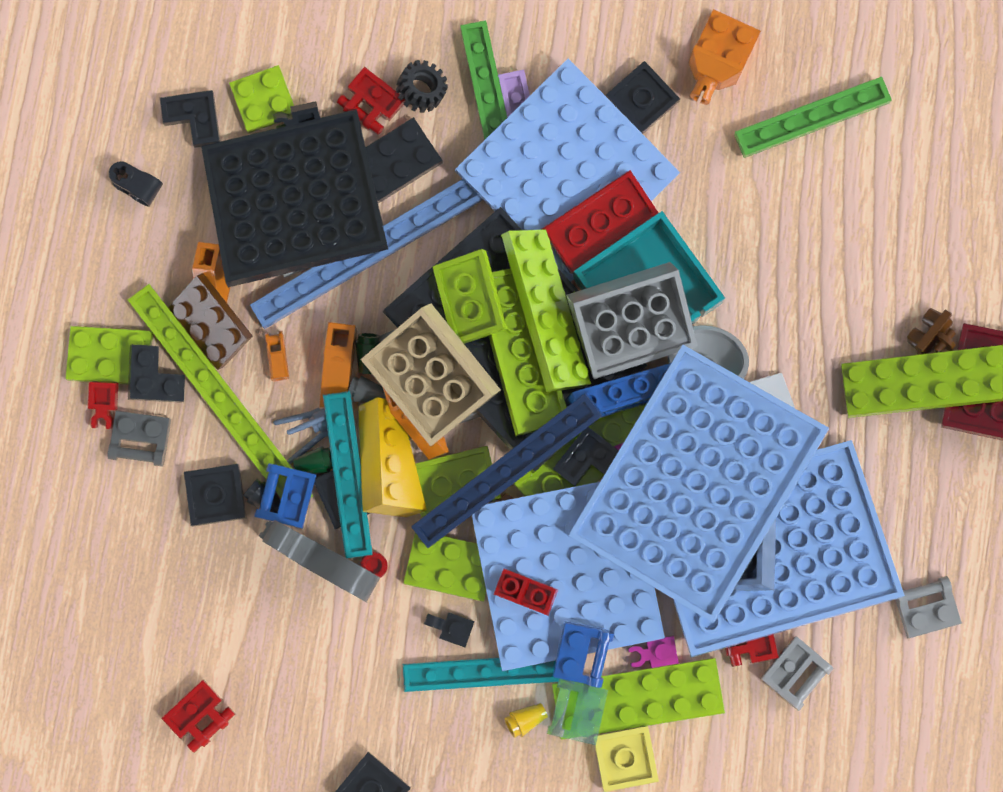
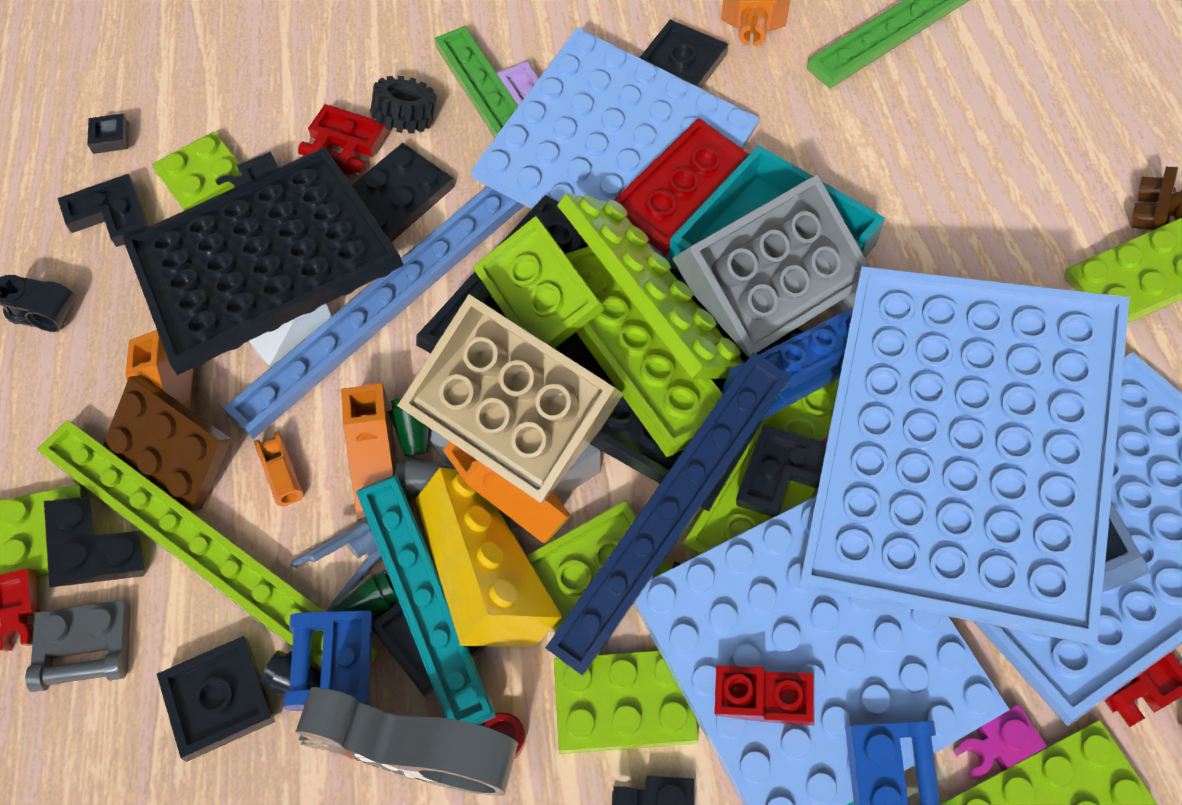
camera: 10 degrees left, 20 degrees down
none -> black plate [87,113,129,154]

